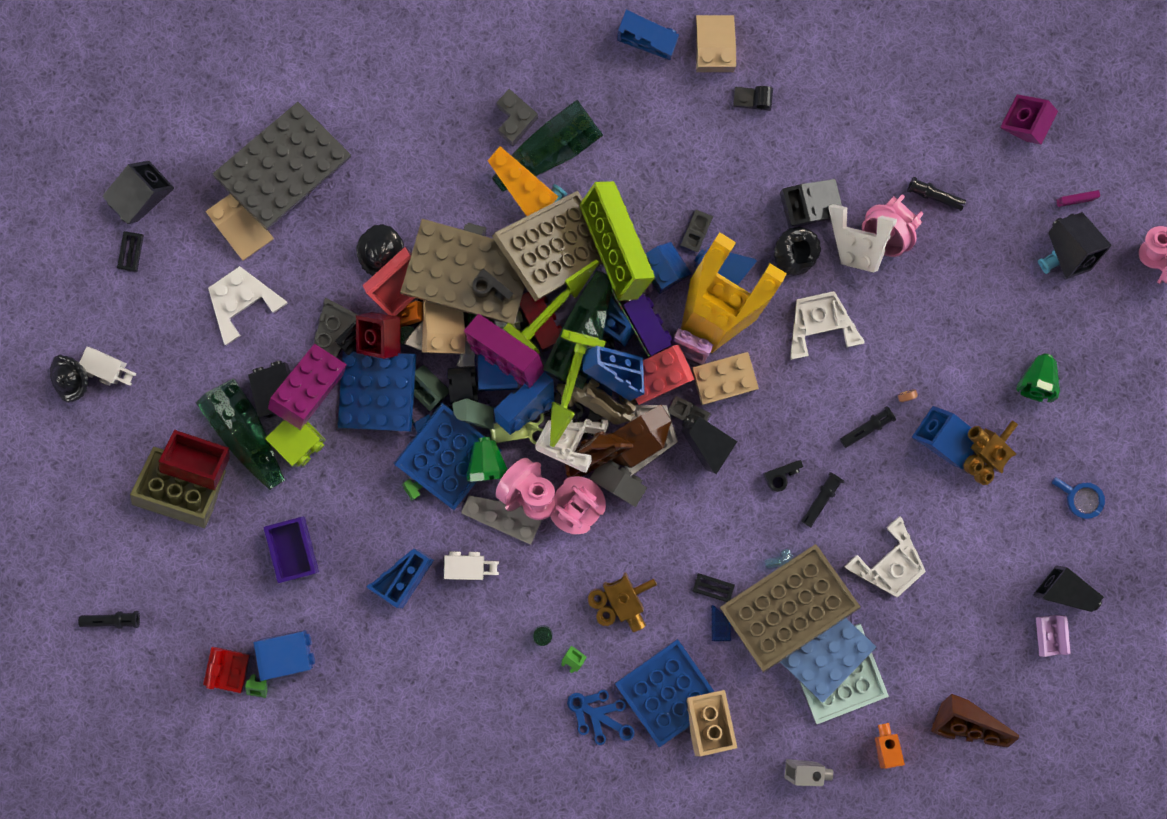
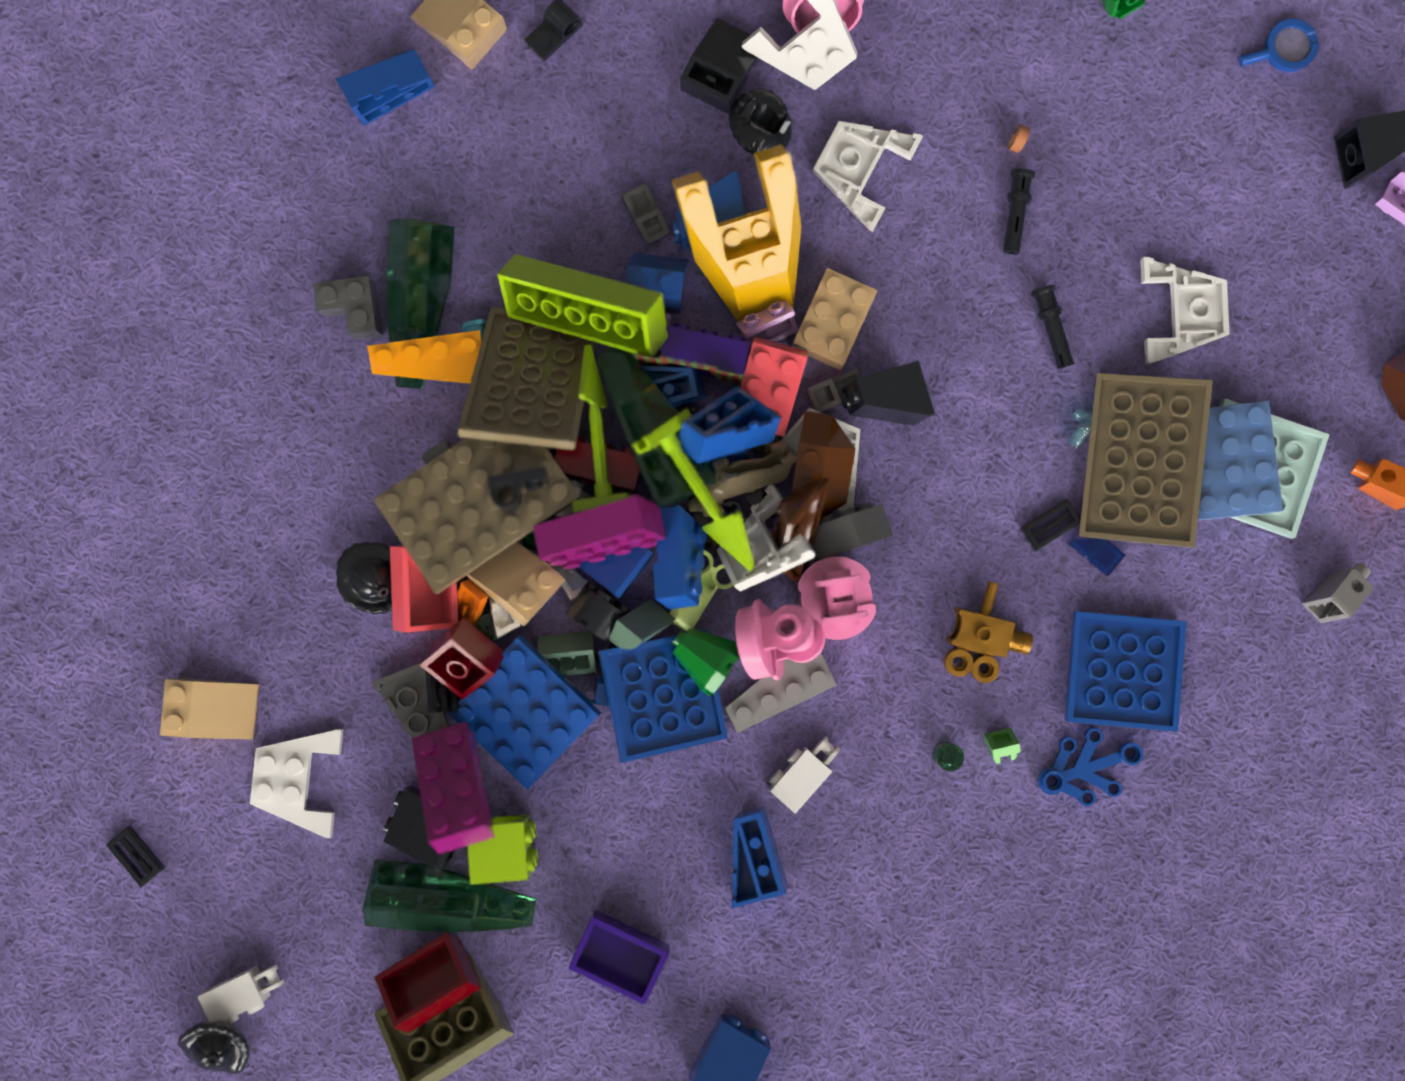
camera: 50 degrees left, 0 degrees up
black slope [102,161,174,224] -> none
dark grey plate [213,102,351,230] -> none
bright green tile [402,479,423,501] -> none
tan slope [687,690,737,756] -> none
black plate [763,460,803,492] -> none
blue slope [912,406,974,470] -> none
pearl gold piece [964,420,1018,485] -> none

